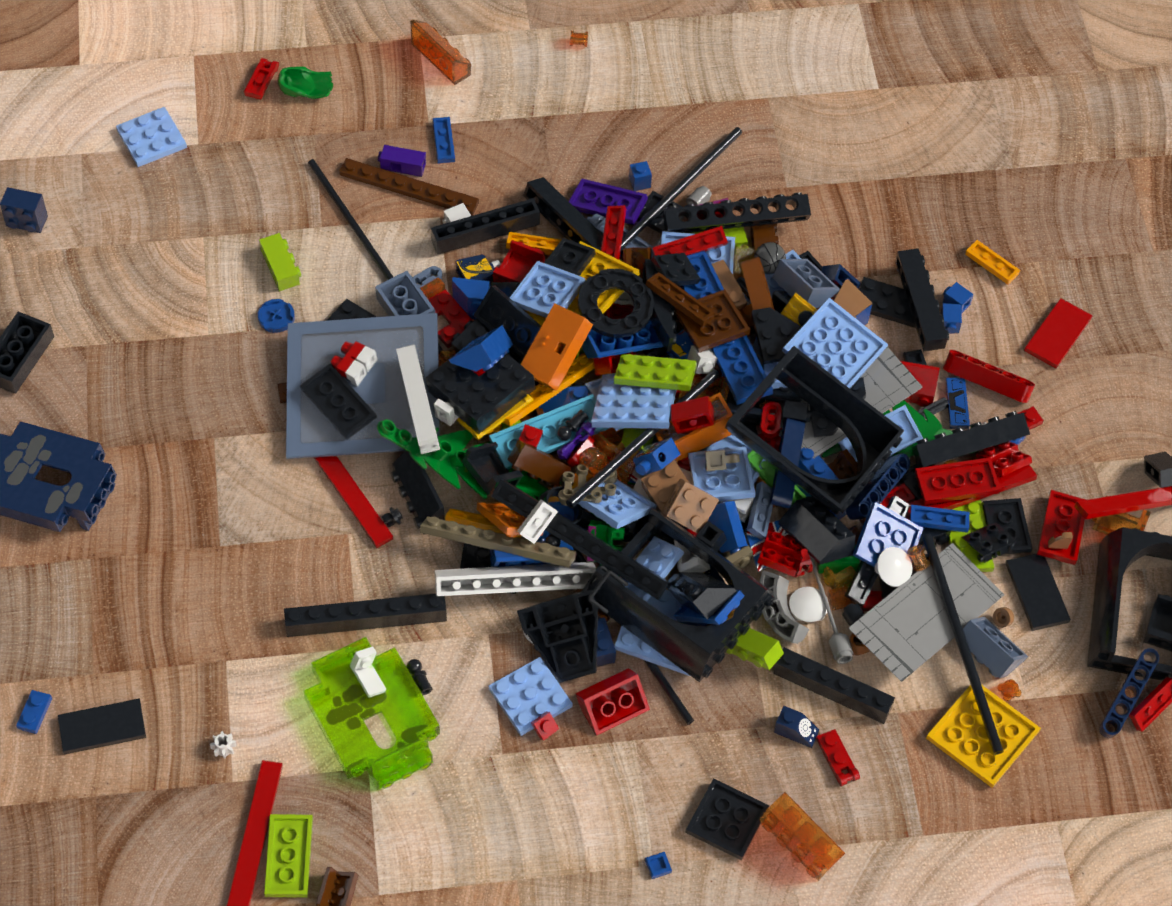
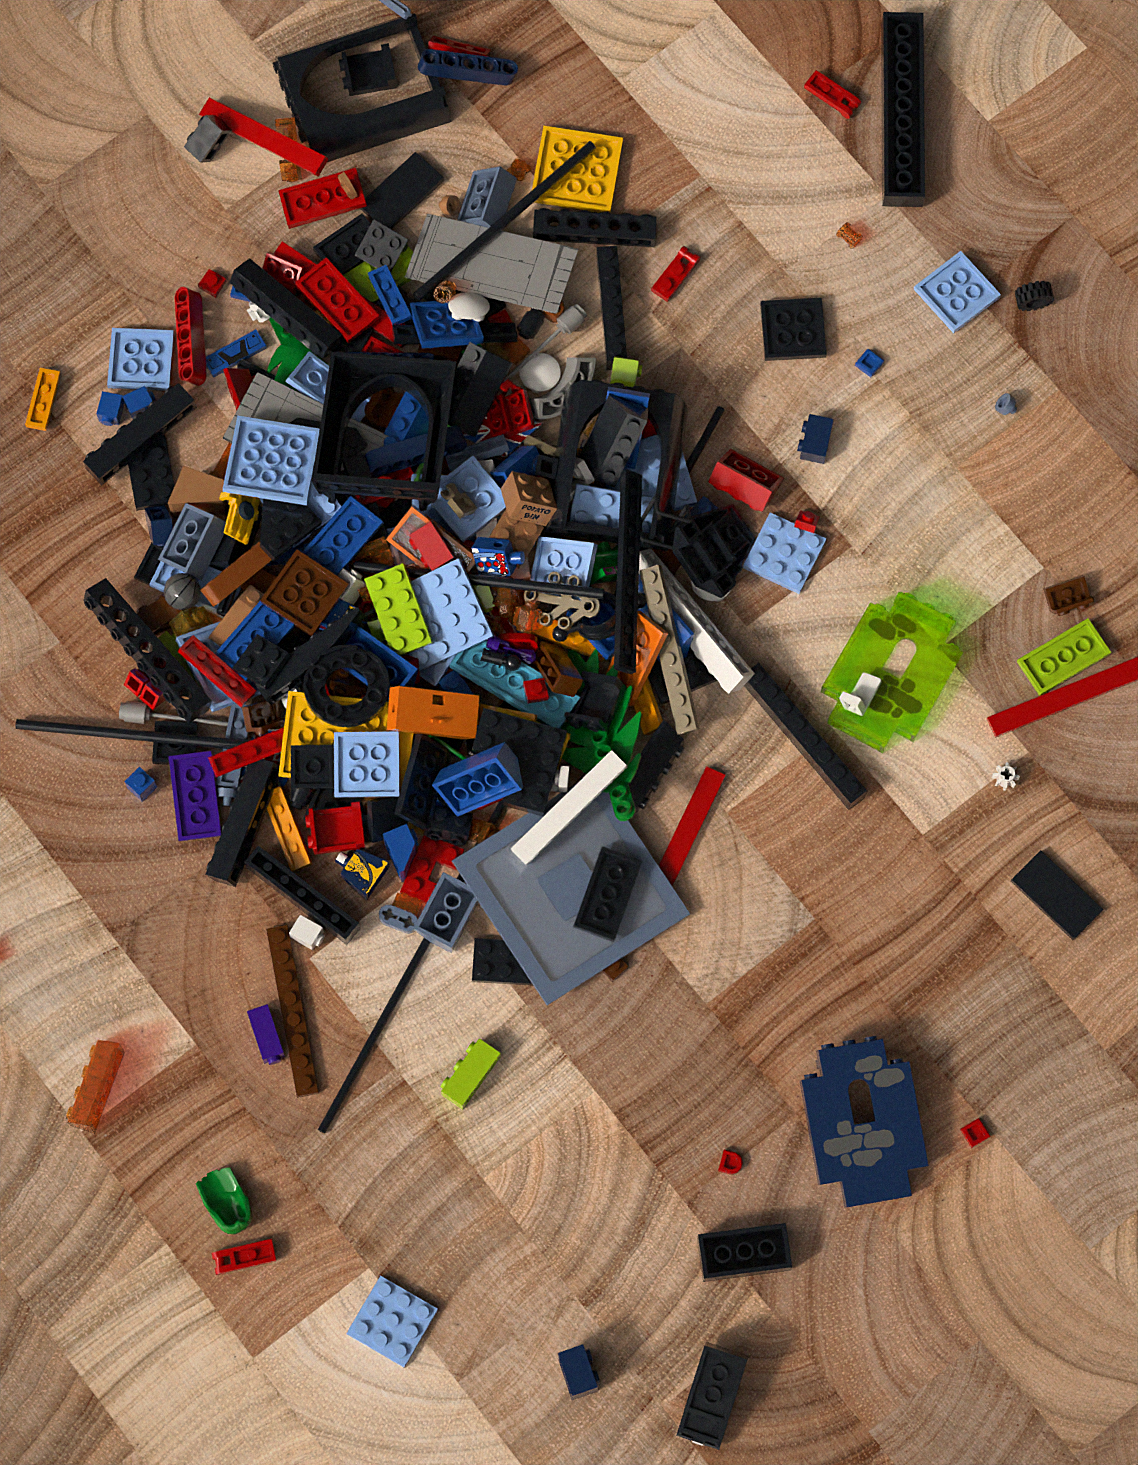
camera: 120 degrees left, 15 degrees up
blue plate [16,690,52,734] -> none
blue tile [258,299,295,333] -> none
hips [331,341,378,387] -> none
black plate [382,507,403,527] -> none
black pin [406,659,433,695] -> none
blue tile [432,117,455,164] -> none
white plate [517,499,558,544] -> none
reddish brown plate [646,272,716,327] -> none
clear orange brick [760,792,845,881] -> none
dark blue slope [774,706,820,748] -> none
black tile [903,349,927,365] -> none
red tile [1024,298,1093,369] -> none
none -> light blue plate [107,328,174,391]
none -> black brick [533,208,657,248]
none -> red tile [718,1149,743,1175]
none -> dark blue brick [797,414,834,464]

